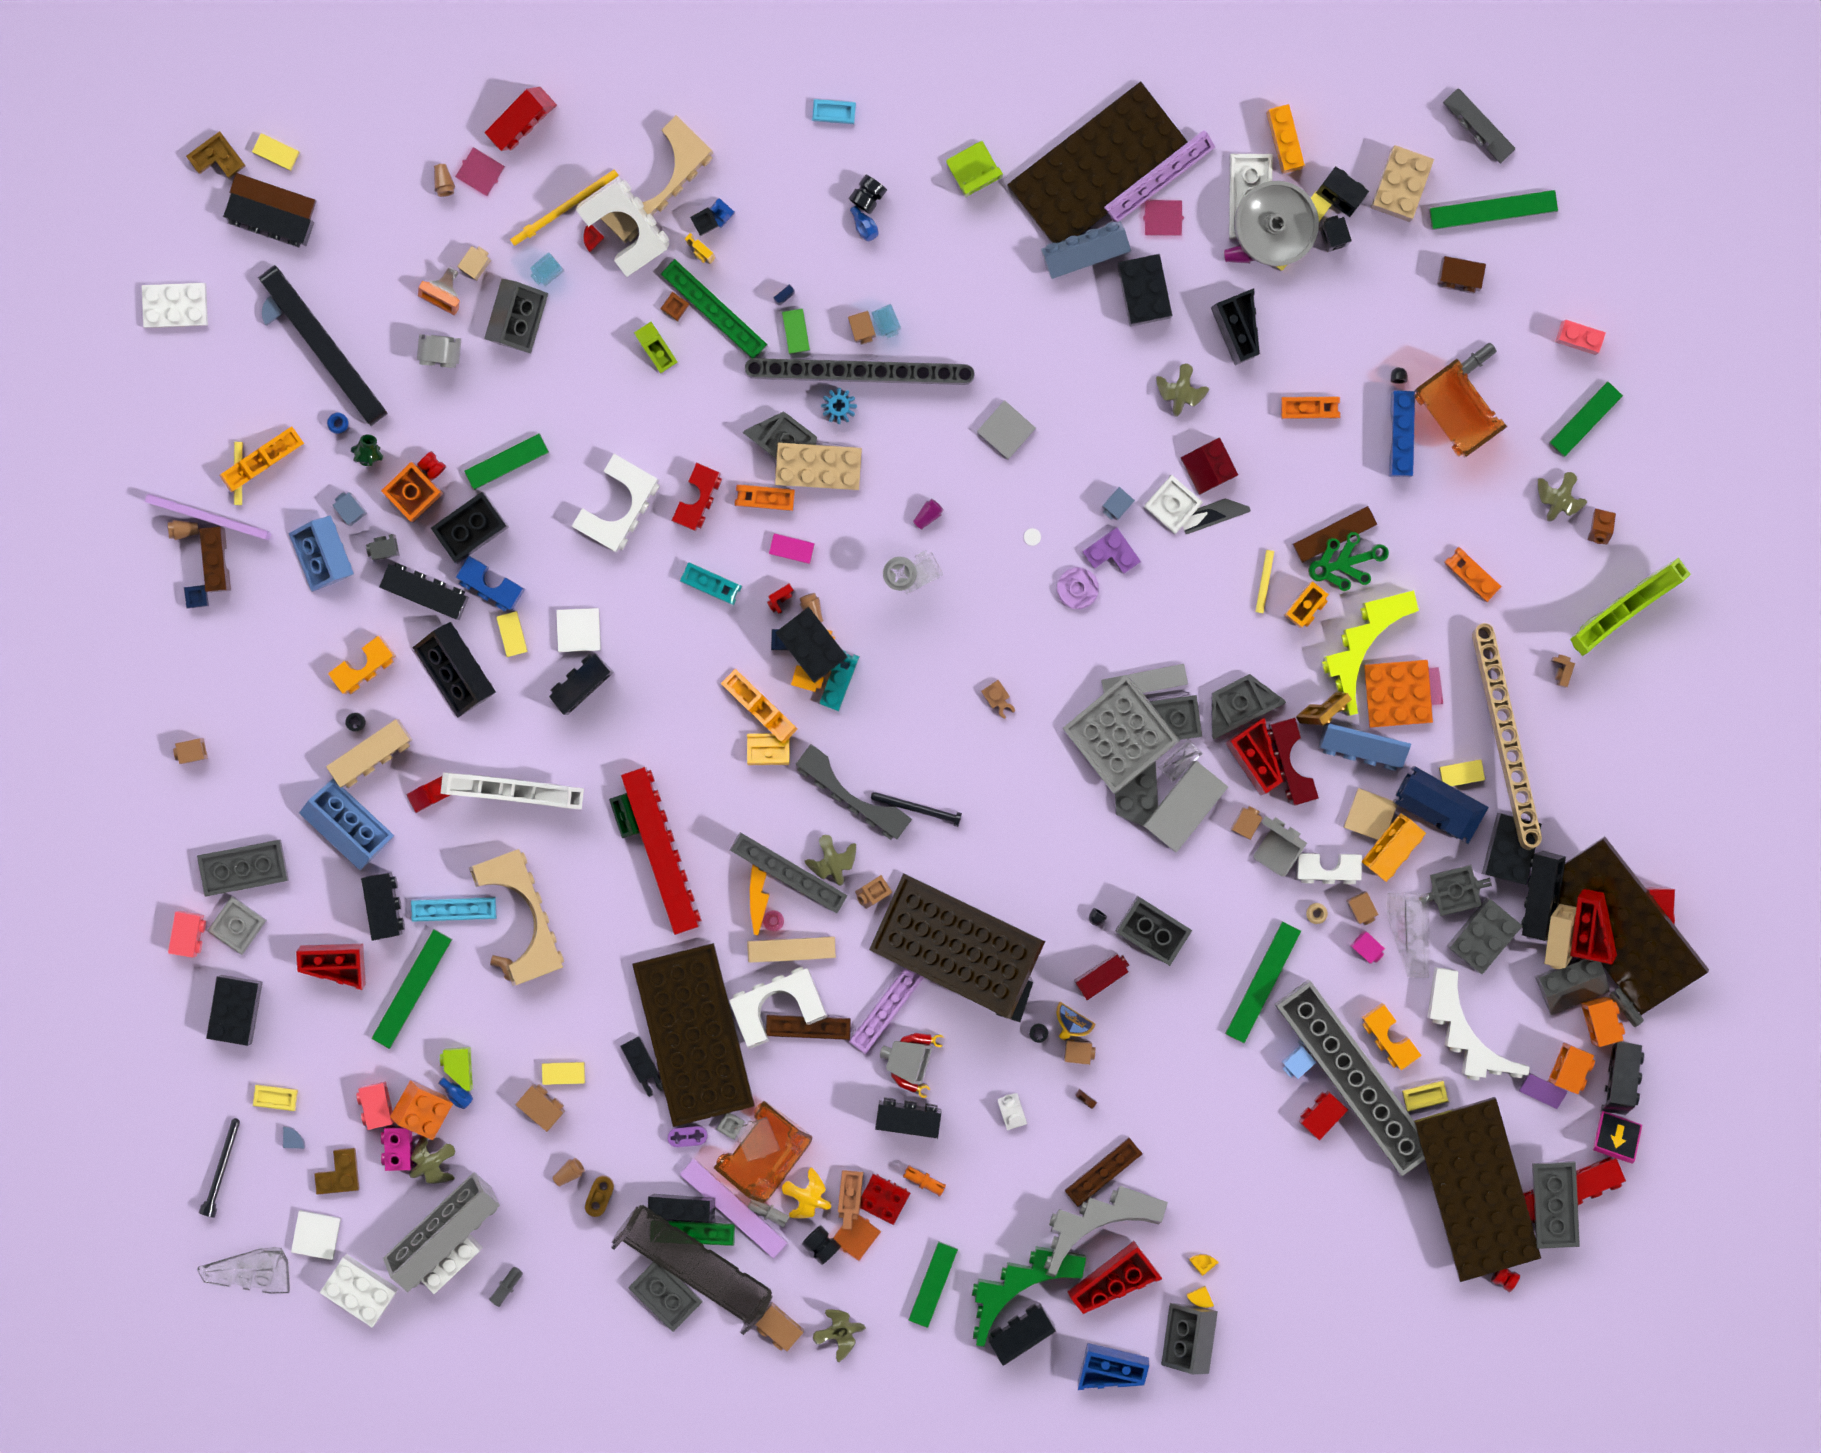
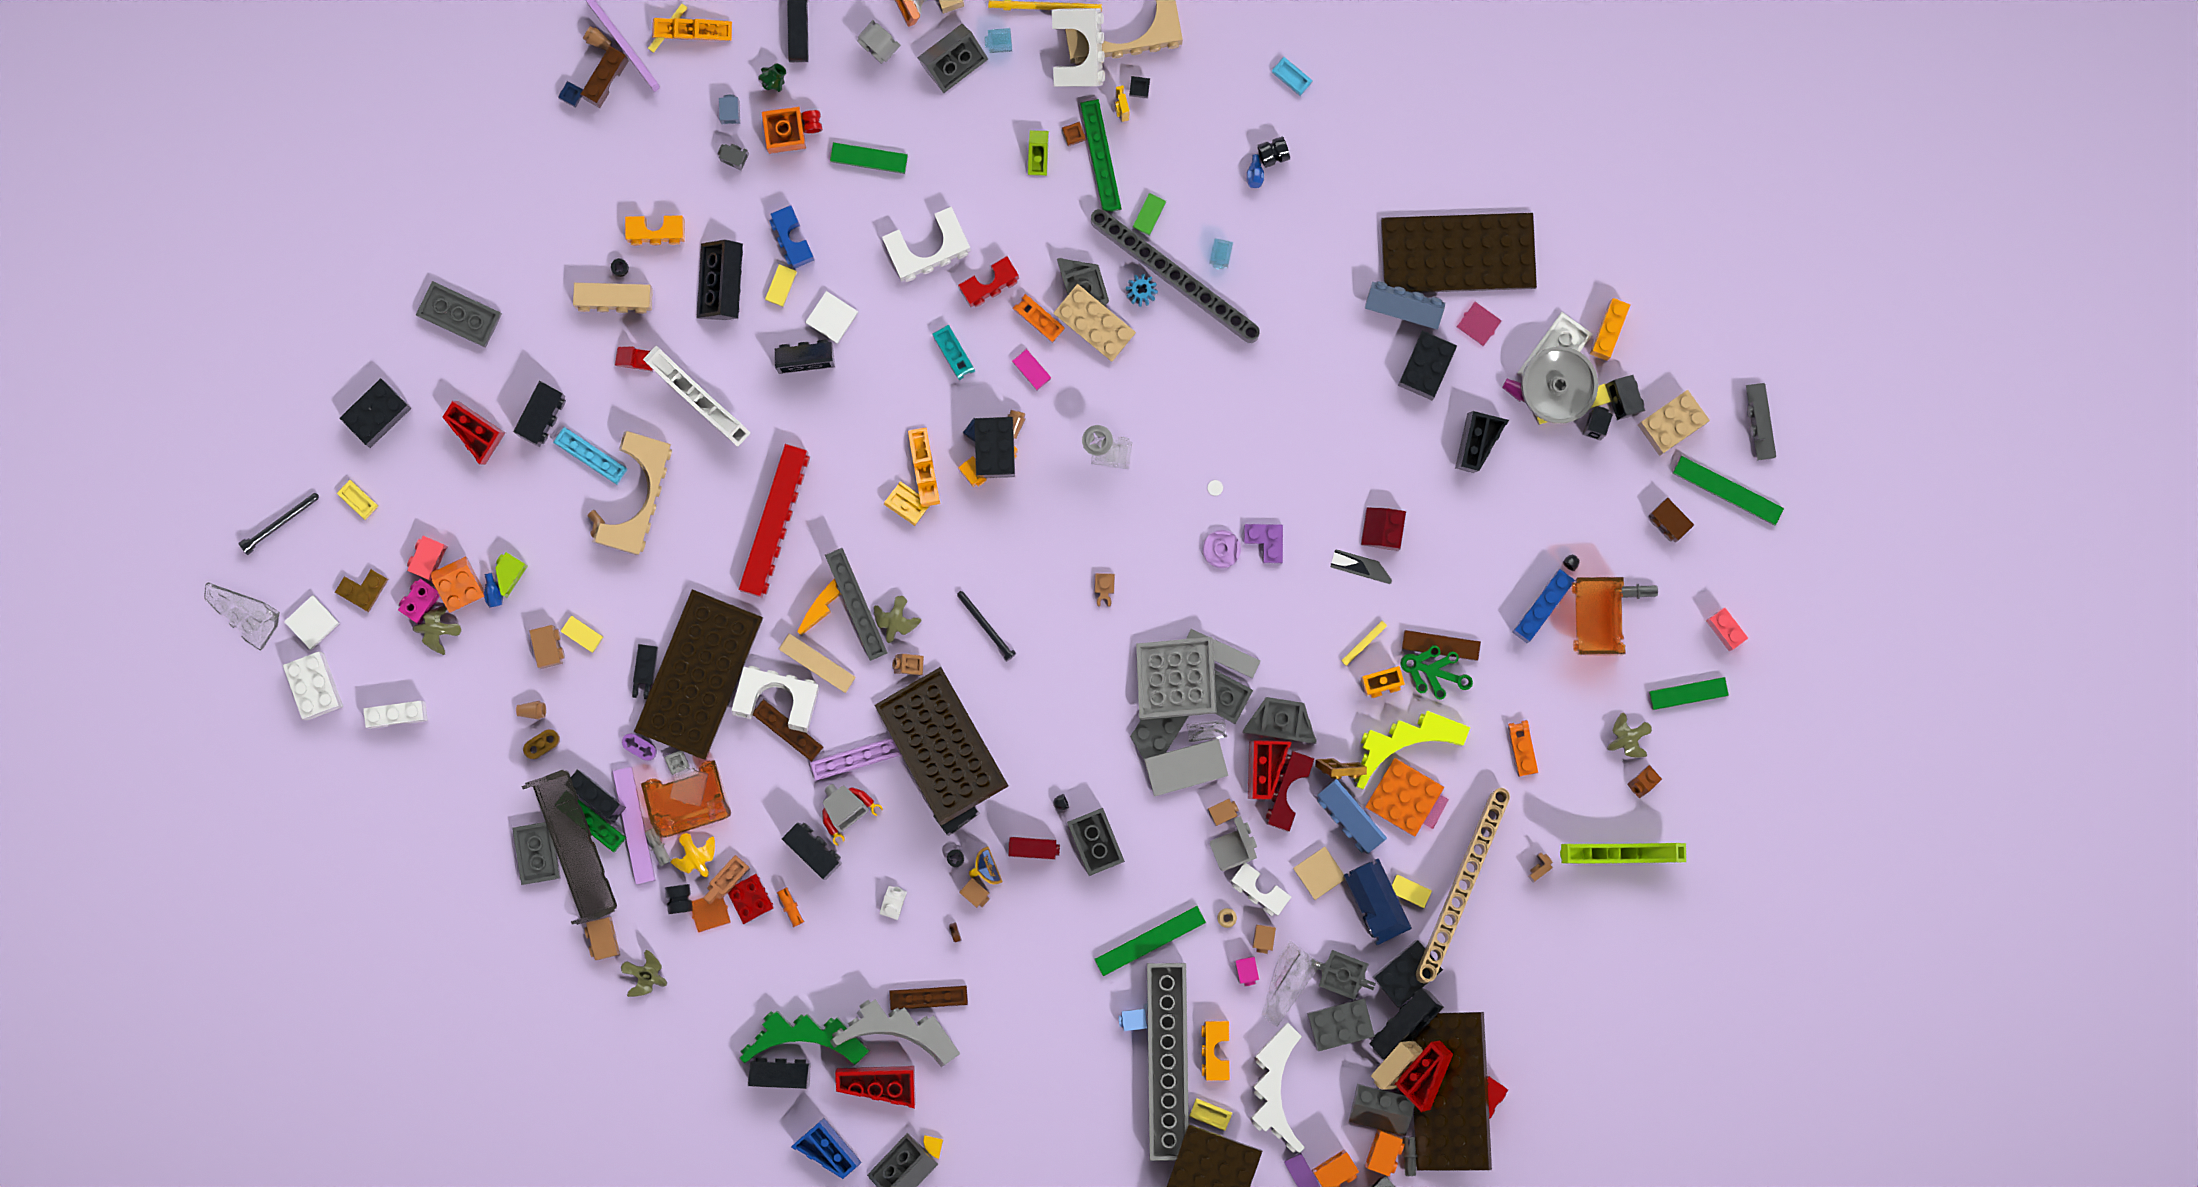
camera: 30 degrees right, 5 degrees down
coral brick [168,911,206,958] -> none
medium nougat brick [173,738,208,764] -> none
light grey tile [208,896,267,955] -> none
sand blue tile [283,1126,305,1149] -> none
medium blue slope [289,515,354,592] -> none
medium blue slope [299,778,394,870] -> none
blue plate [327,413,349,434] -> none
green tile [371,929,453,1049] -> none
black brick [379,562,469,620] -> none
light grey brick [383,1172,500,1292] -> none
black brick [431,492,509,563] -> none
dark grey axle [489,1267,523,1307] -> none
red tile [584,225,605,252] -> none
dark green tile [609,793,640,839] -> none
blue tile [709,198,735,228] -> none
clear pink plate [763,910,784,931] -> none
red bracket [767,583,794,614] -> none
dark blue tile [773,284,795,305] -> none
dark grey arch [796,744,912,840] -> none
teal plate [819,650,860,711] -> none
medium nougat brick [848,311,876,345] -> none
green tile [908,1241,958,1328] -> none
magenta cone [913,499,944,530] -> none
lime bracket [946,141,1003,198] -> none
light grey tile [977,400,1036,459] -> none
sand blue brick [1102,487,1135,520] -> none
lavender tile [1104,130,1215,222] -> none
white tile [1144,475,1203,534] -> none
olive animal [1156,363,1209,417] -> none
yellow tile [1189,1254,1219,1276] -> none
orange plate [1281,397,1340,419] -> none
red brick [1299,1091,1348,1141] -> none
light orange brick [1362,813,1426,882] -> none

